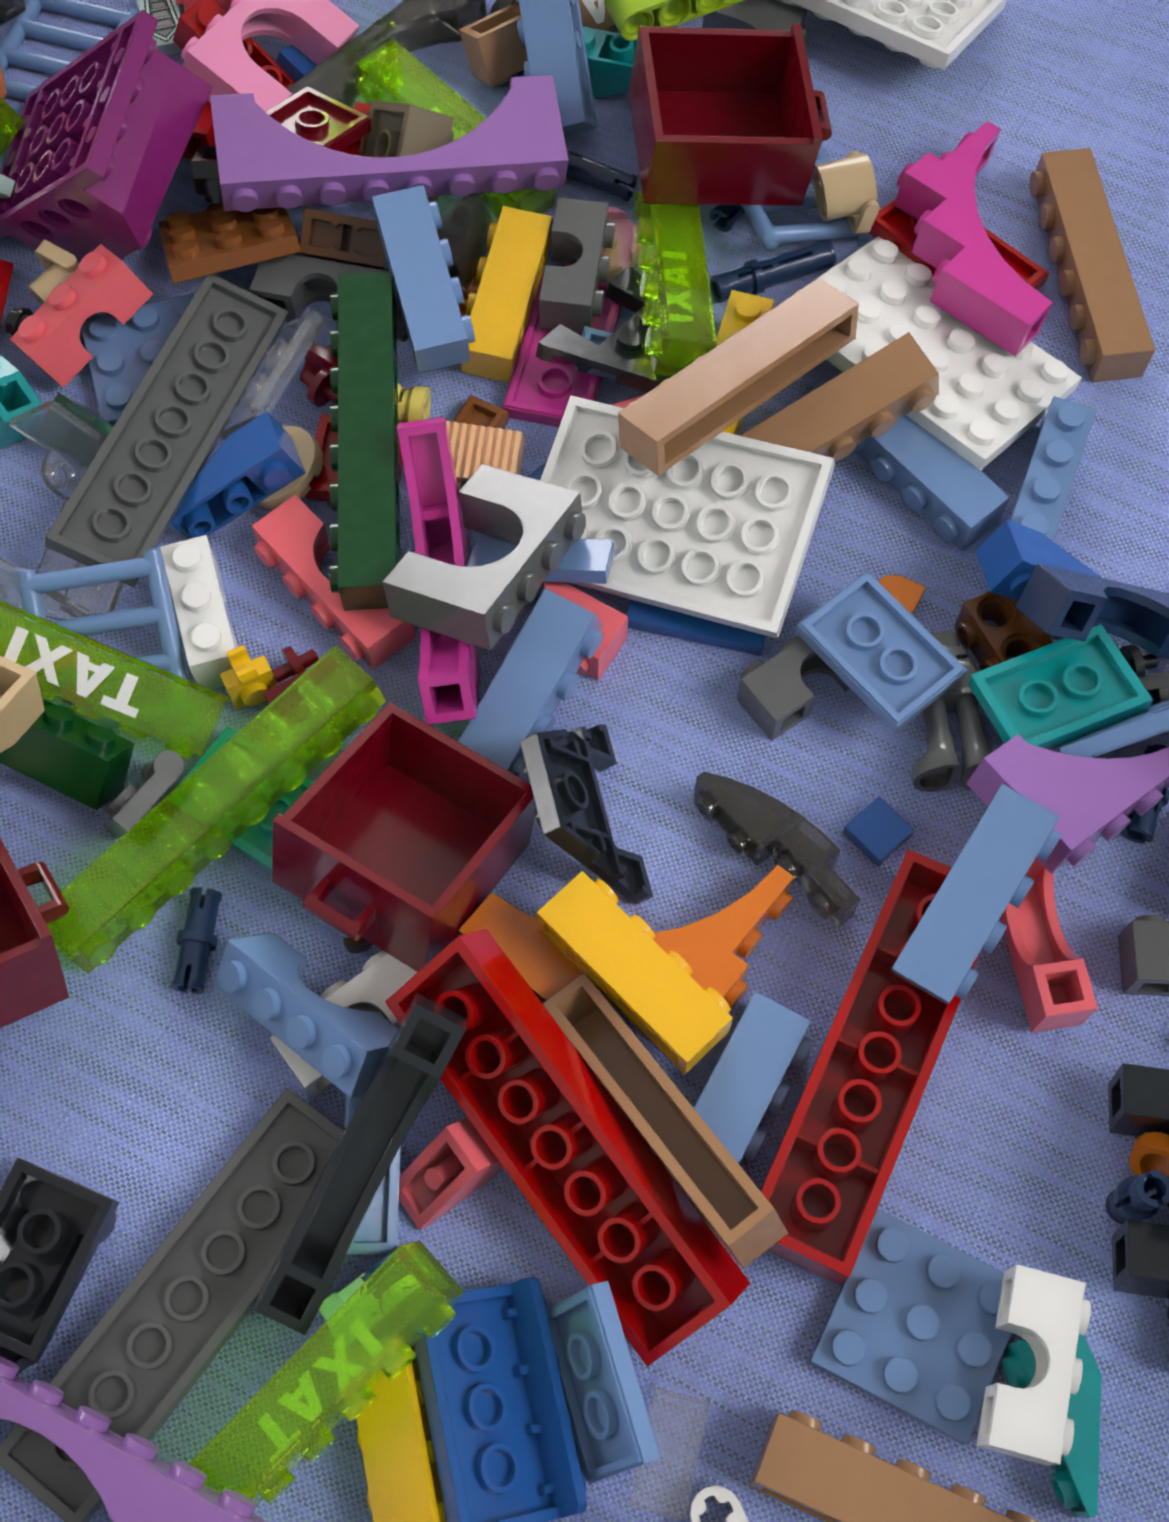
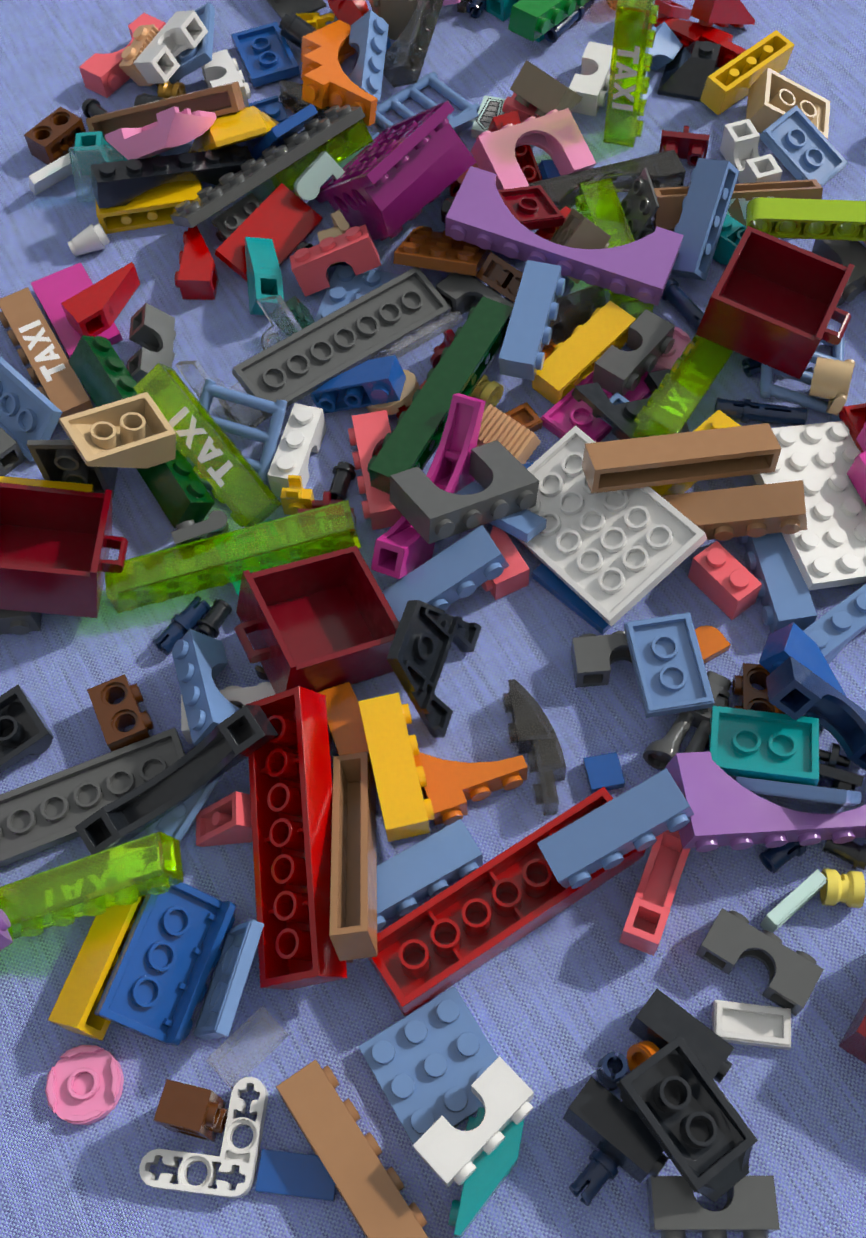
camera: 35 degrees right, 5 degrees down
none -> reddish brown brick [87,674,154,752]
none -> black pin [195,599,232,638]
none -> black pin [329,462,356,502]
none -> dark grey hinge [619,167,659,243]
none -> coral brick [688,541,762,620]

